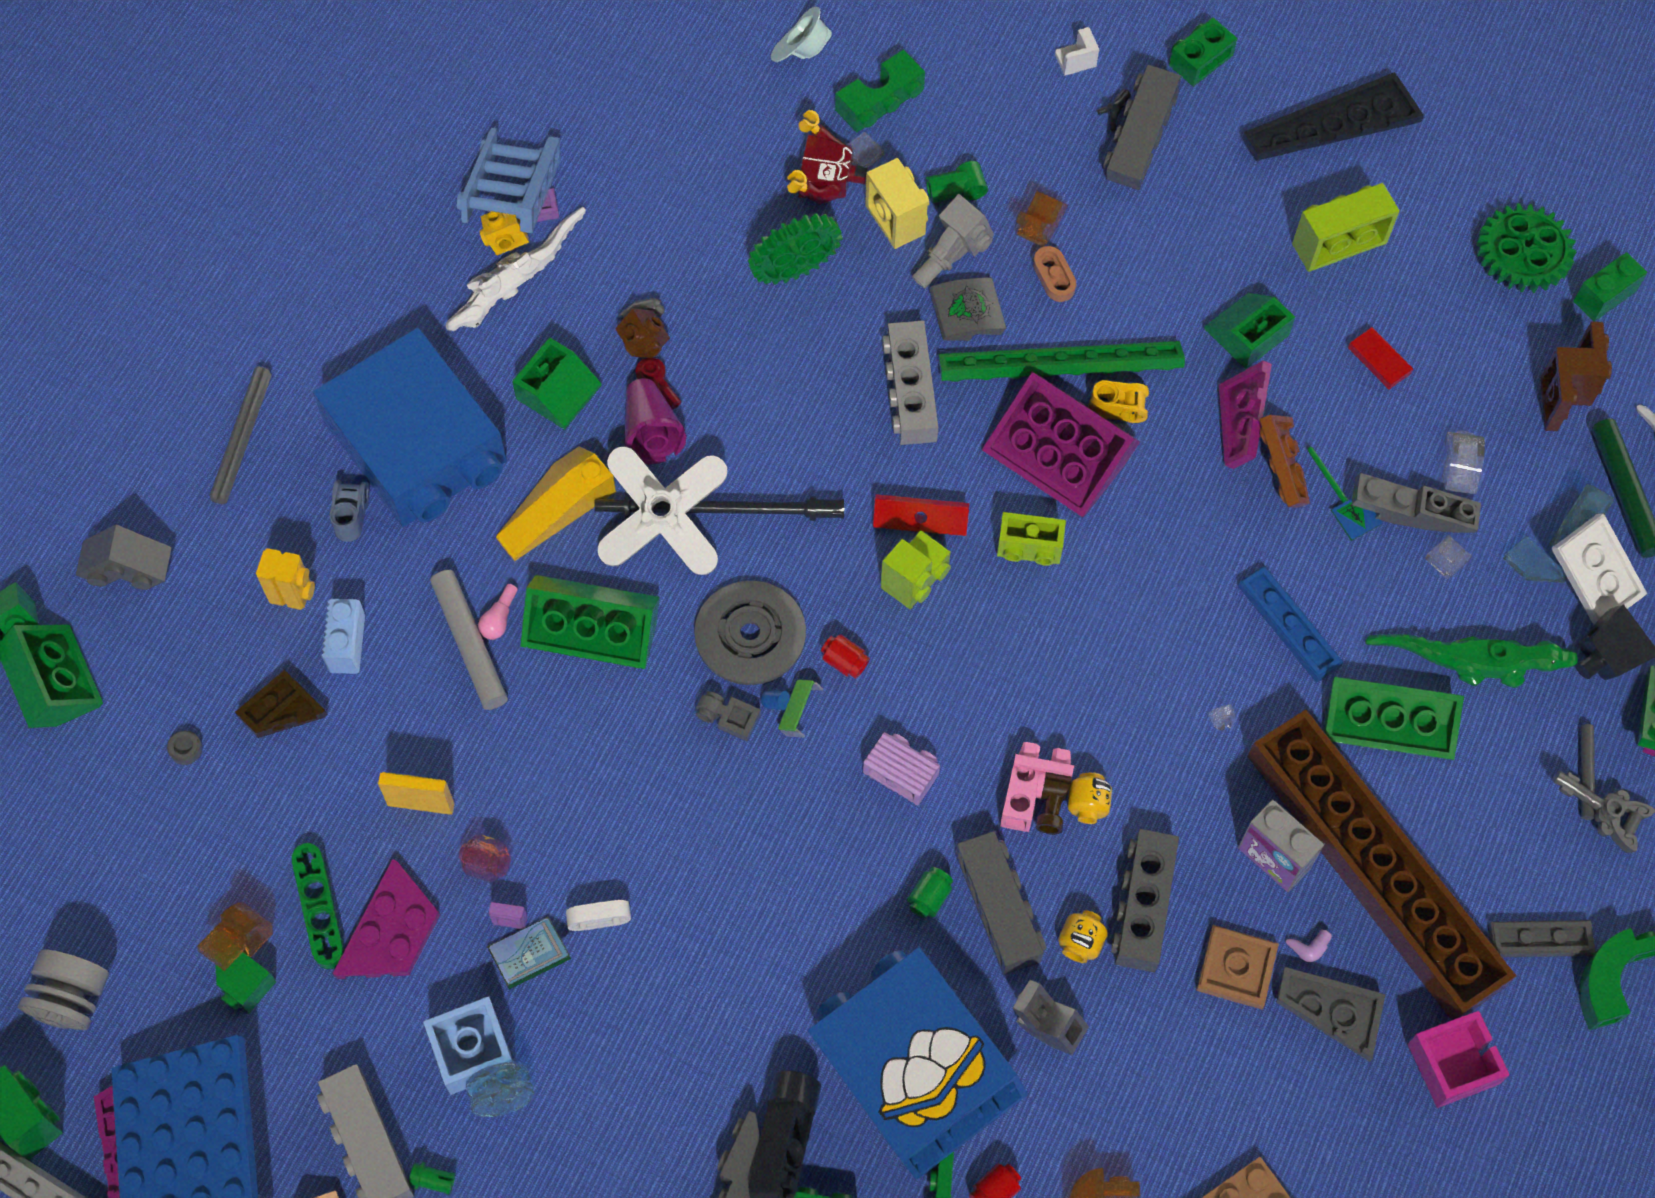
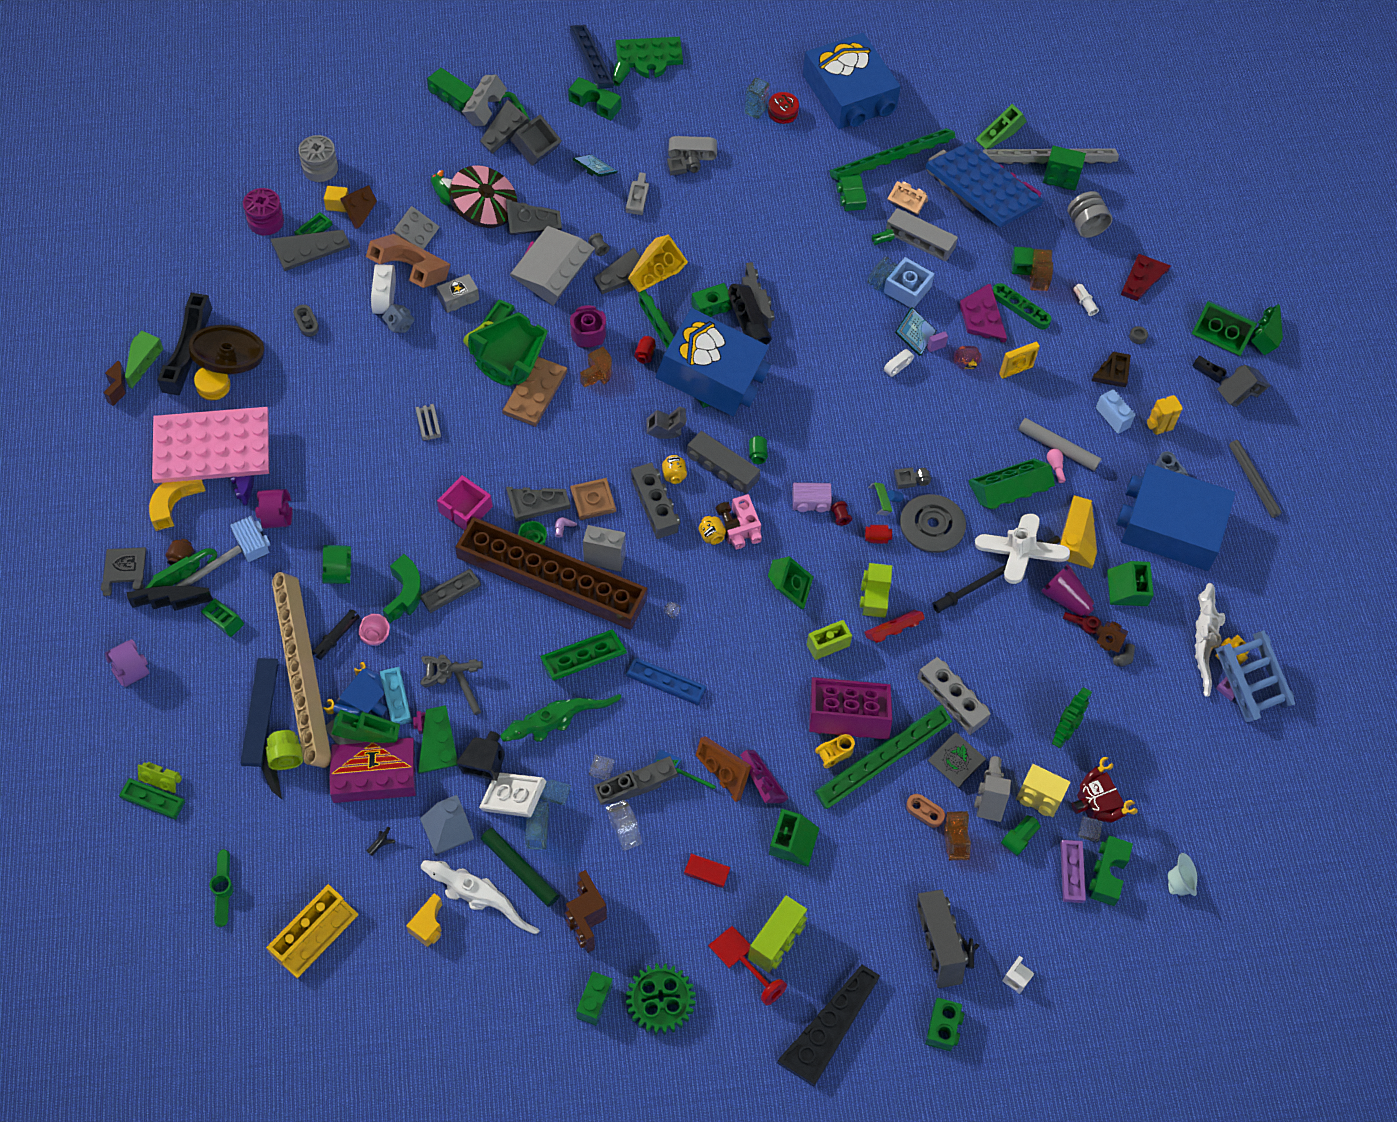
camera: 145 degrees right, 5 degrees down
none -> green hat [518,521,547,546]
none -> red piece [708,926,787,1005]
none -> green slope [768,556,814,609]
none -> dark red bush [831,501,852,526]
none -> medium lavender plate [1060,840,1086,903]
none -> white axle [1073,284,1099,316]
none -> dark red wing [1121,254,1171,301]
none -> black bar [1193,355,1227,382]

